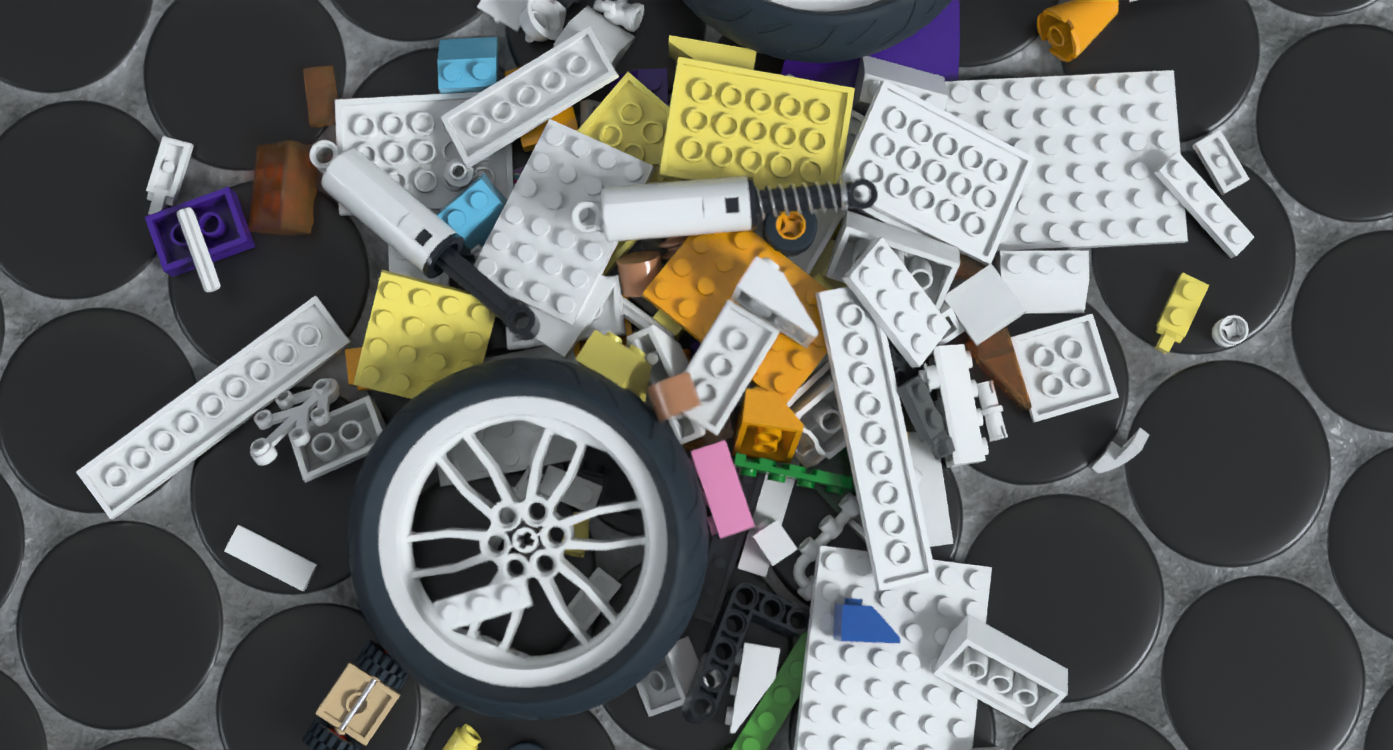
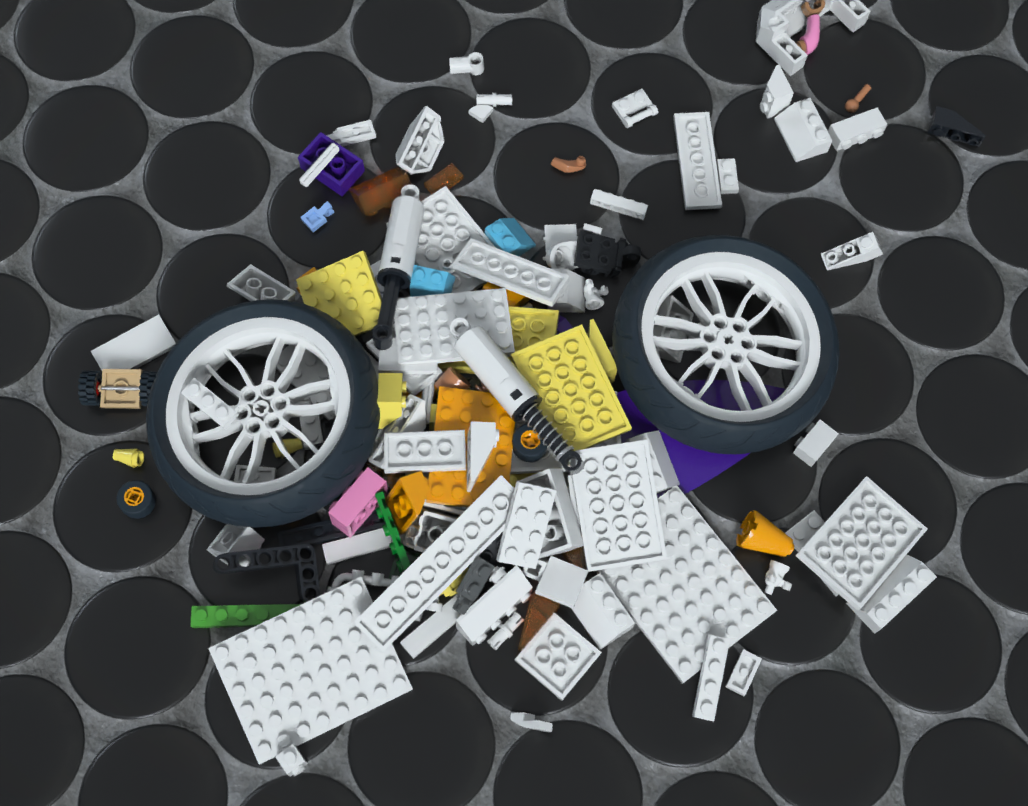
camera: 55 degrees right, 15 degrees down
white plate [76,295,352,519] -> none
white tile [224,525,318,591] -> none
white plant [250,378,339,466] -> none
nougat piece [646,372,702,422] -> none
white slope [725,642,780,733] -> none
white brick [752,518,797,566] -> none
blue slope [833,598,900,644] -> none
white slope [933,614,1068,729] -> none
light yellow hinge [1155,273,1209,354] -> none
white wheel [1212,315,1249,348] -> none
none -> white tile [91,314,176,370]
none -> light blue plate [300,201,334,232]
none -> white wedge [395,106,444,174]
none -> white piece [764,560,792,595]

